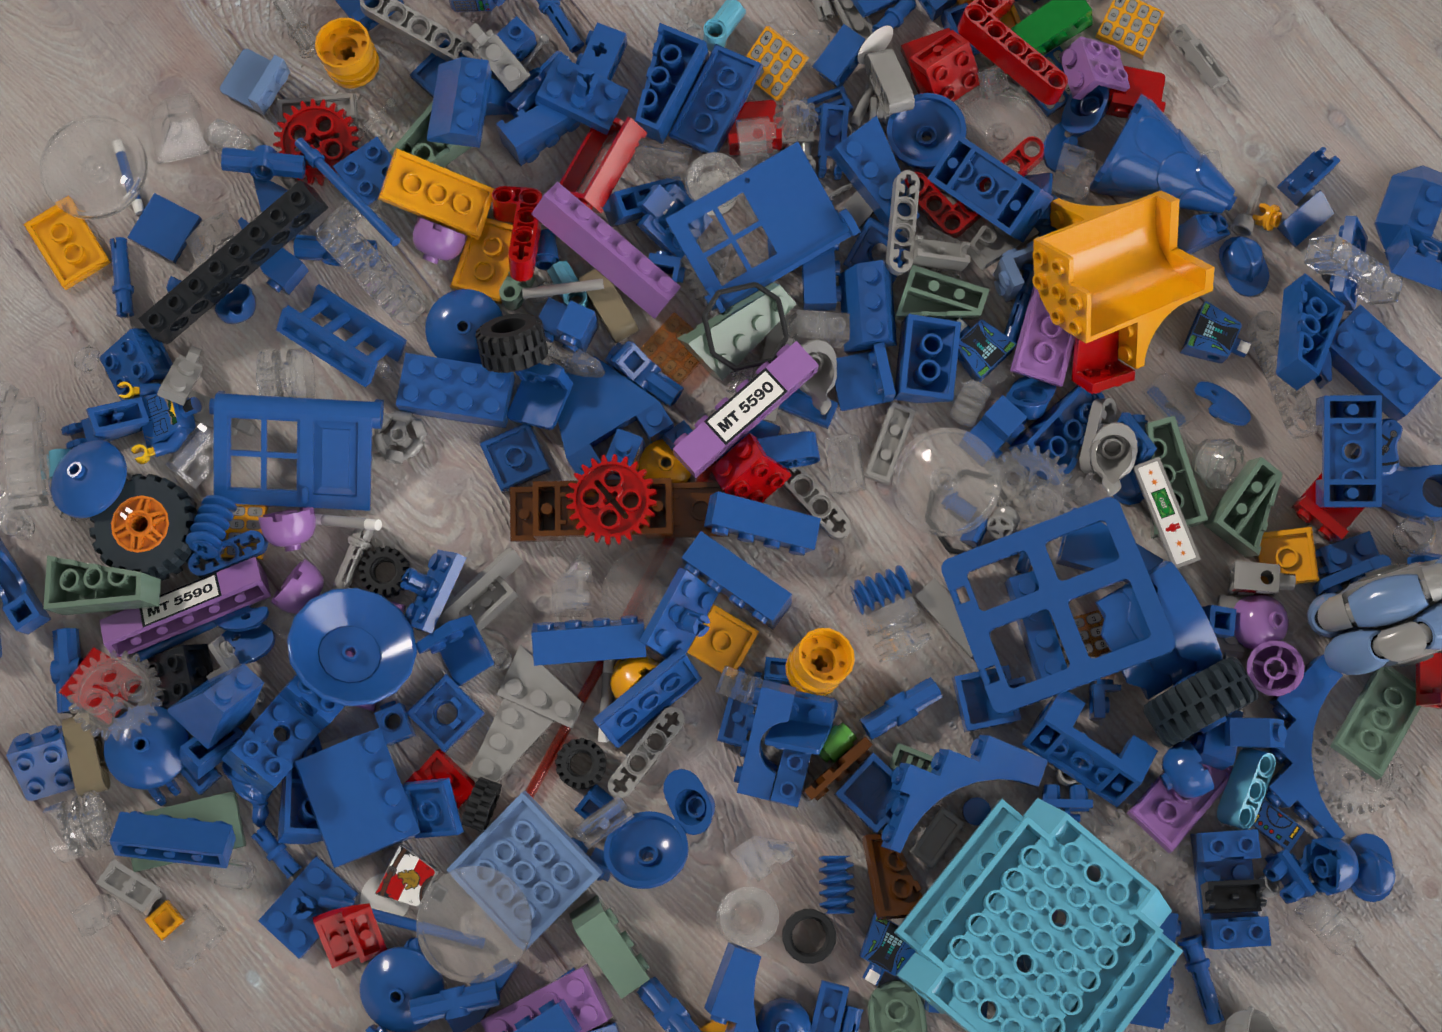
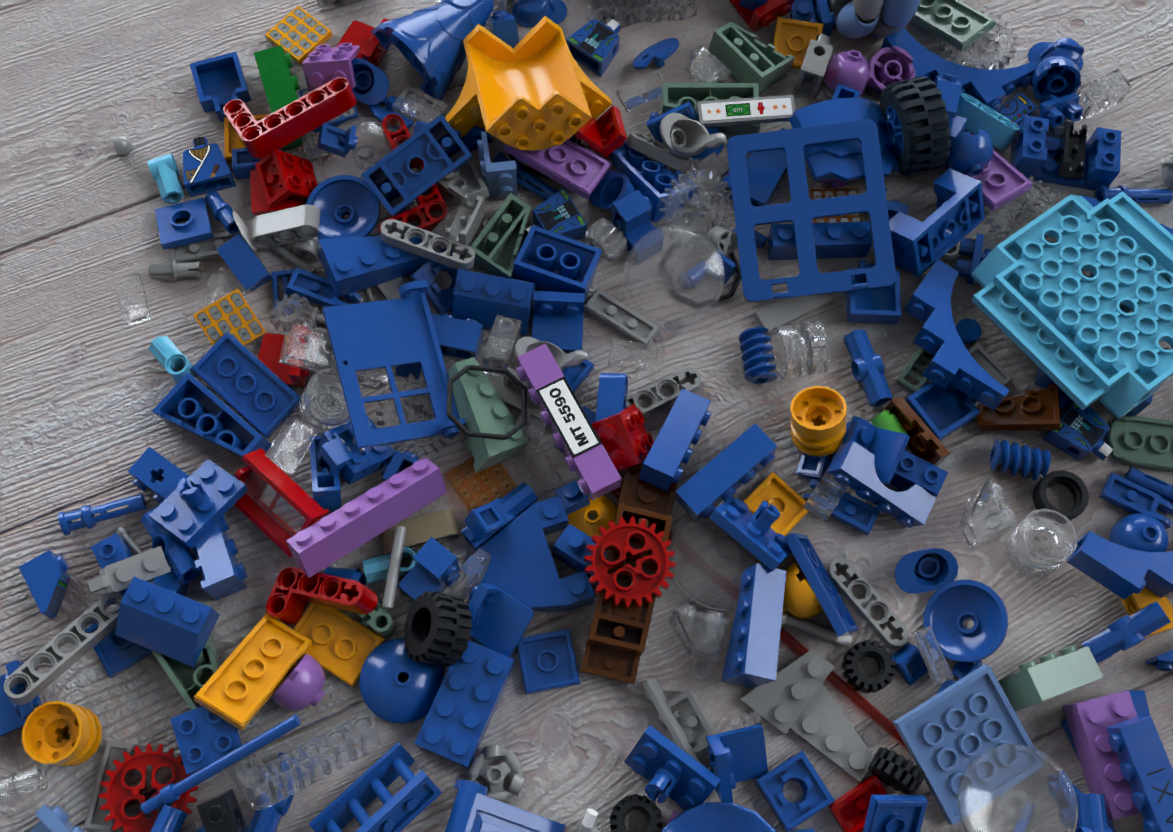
camera: 80 degrees left, 10 degrees down
none -> blue bracket [317,123,358,158]

